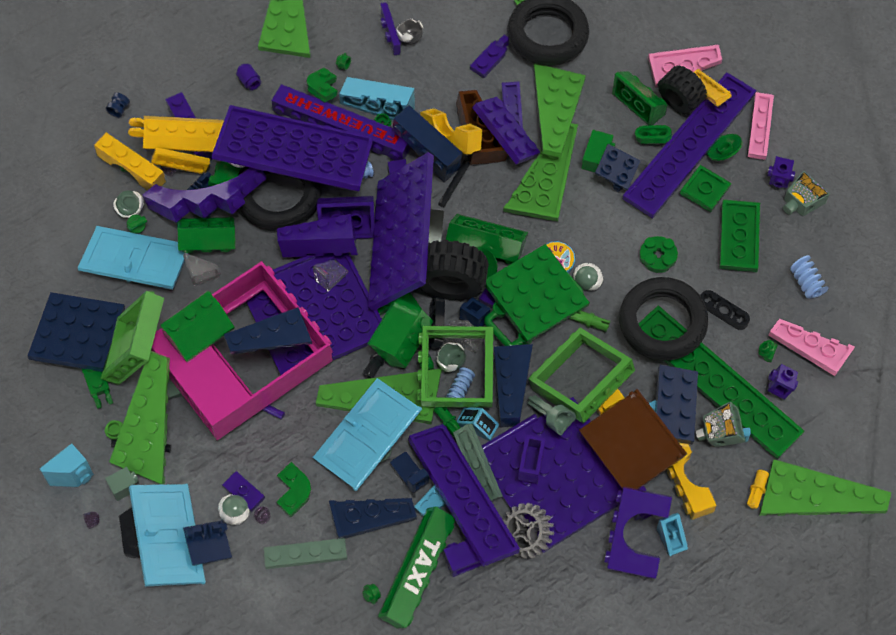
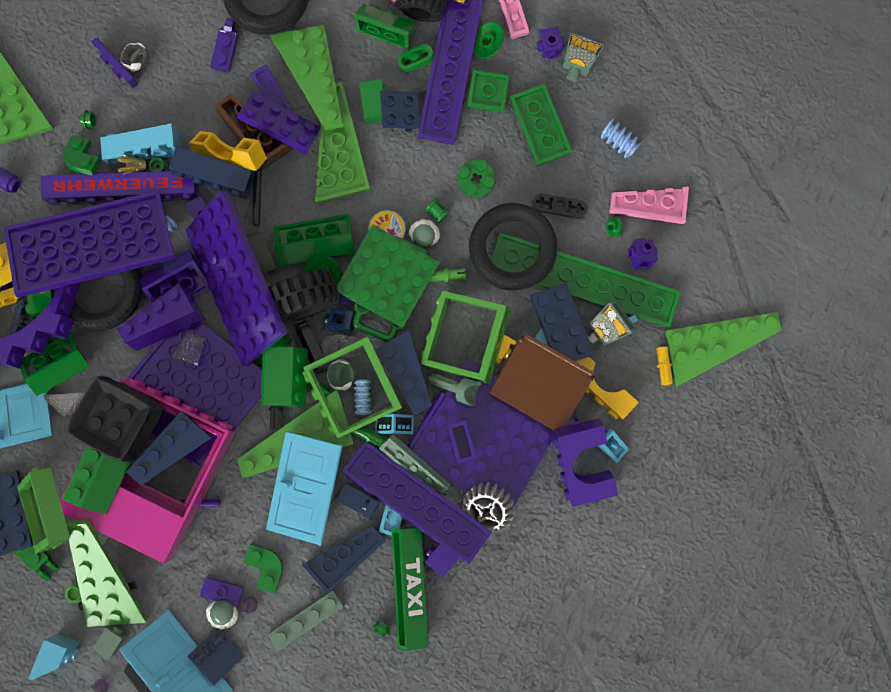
camera: 30 degrees left, 20 degrees up
none -> black piece [67,376,163,462]
none -> pearl gold piece [118,155,148,175]
none -> green bush [425,198,450,224]

